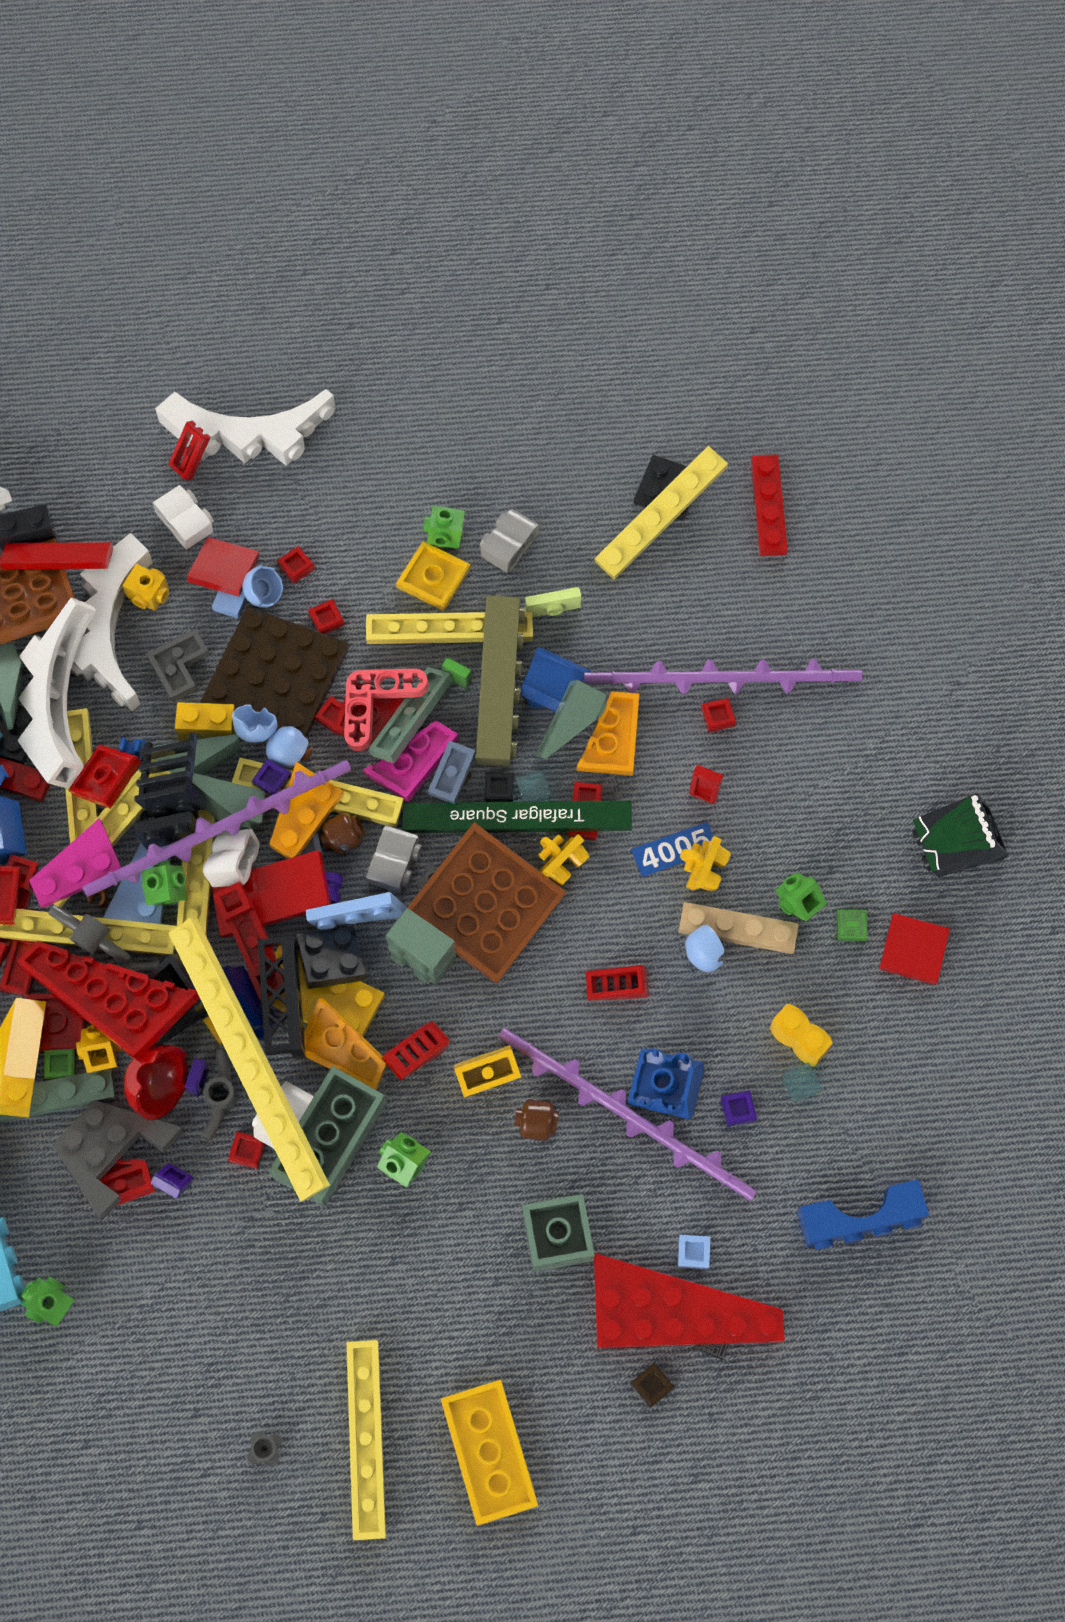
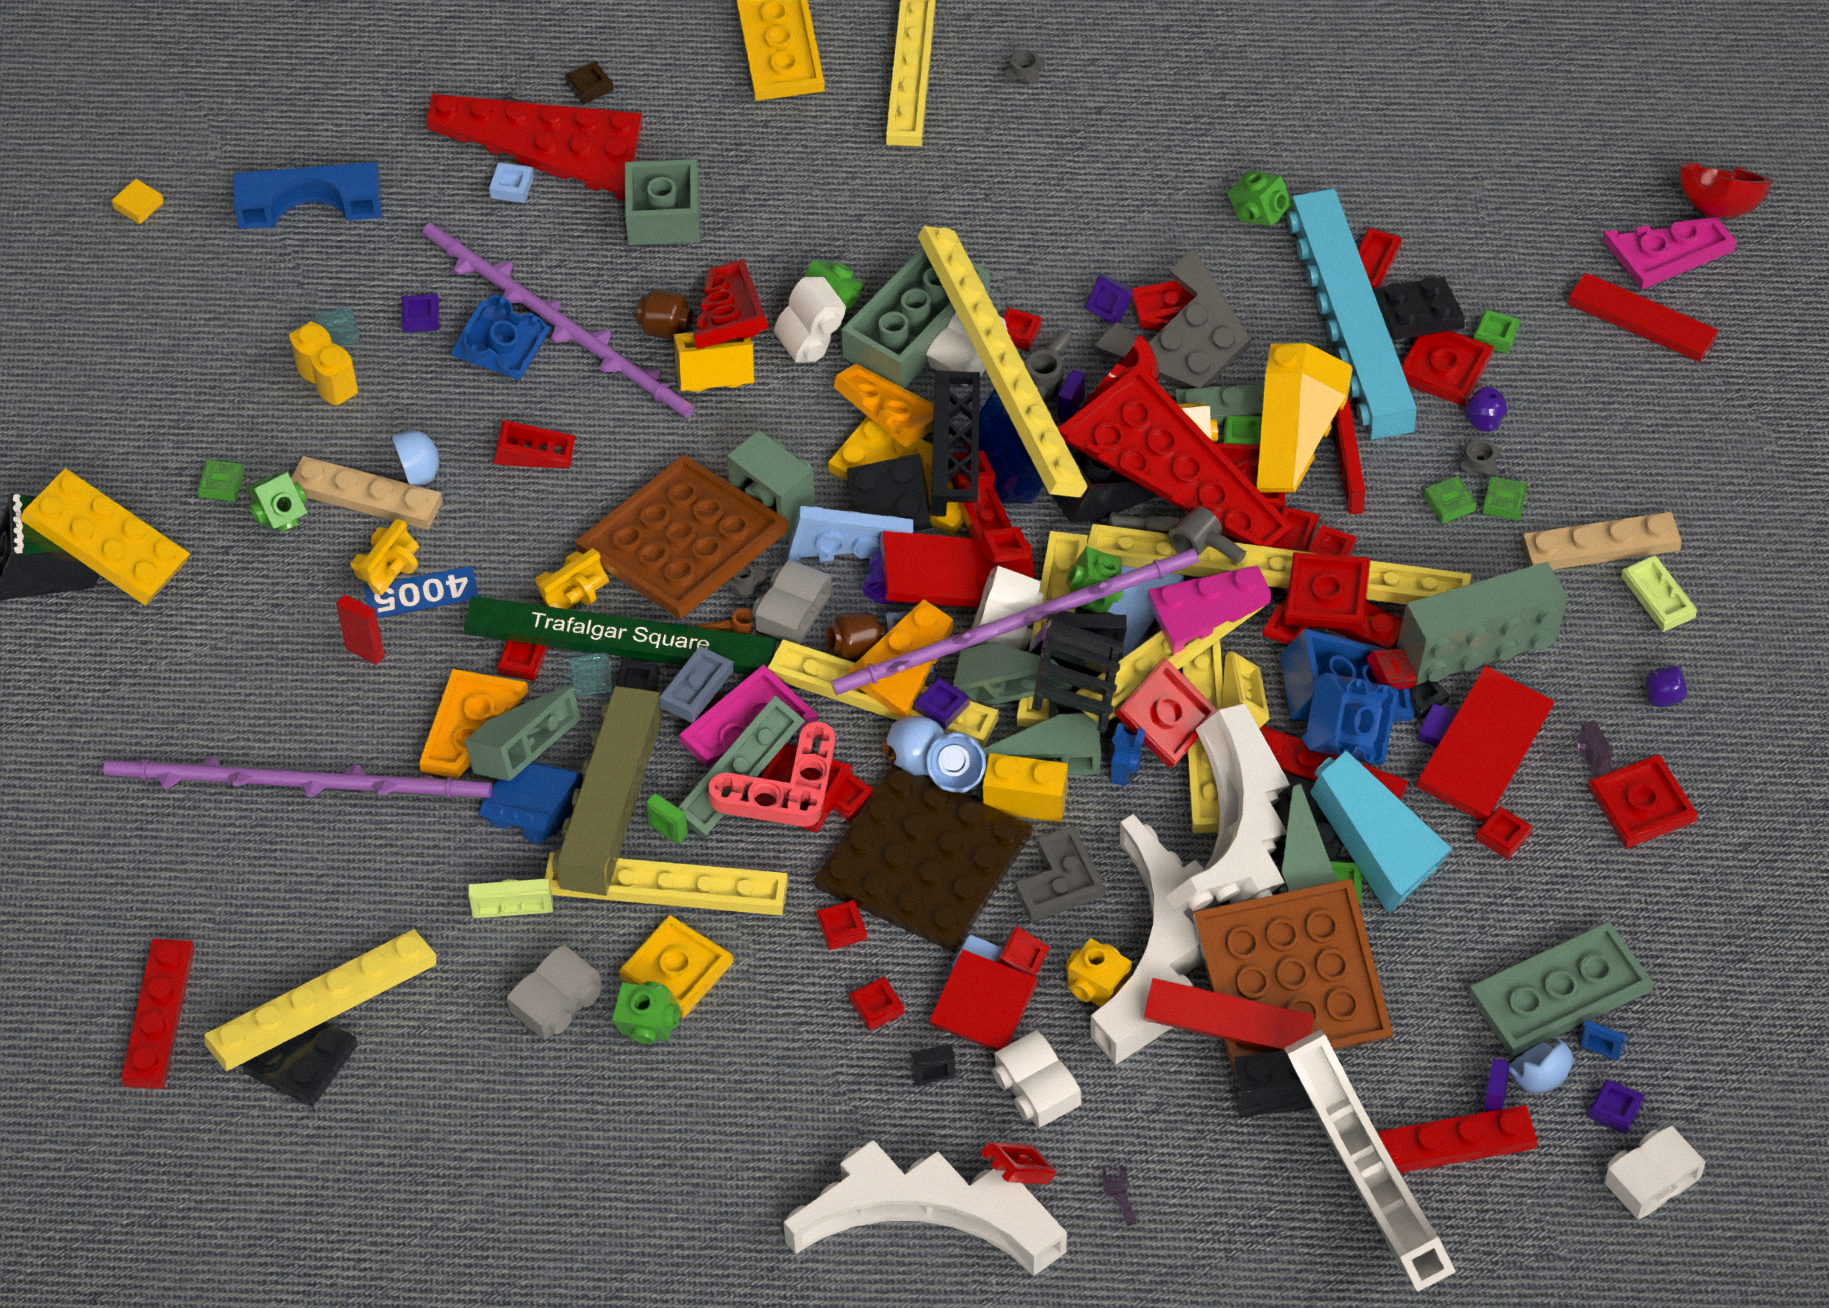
camera: 170 degrees left, 15 degrees down
light blue hair [242,565,283,608] -> none
red slope [382,1021,450,1081] -> none
red tile [701,698,736,733] -> none
red tile [879,913,950,985] -> none
none -> yellow plate [20,468,190,606]
none -> yellow tile [112,179,164,224]
none -> red wing [693,259,769,350]
none -> dark orange hand [698,608,752,635]
none -> white brick [774,277,846,362]
none -> black tile [911,1044,955,1085]
none -> red tile [995,926,1050,977]
none -> clear purple hand [1102,1165,1137,1226]
none -> light yellow slope [1222,651,1270,729]

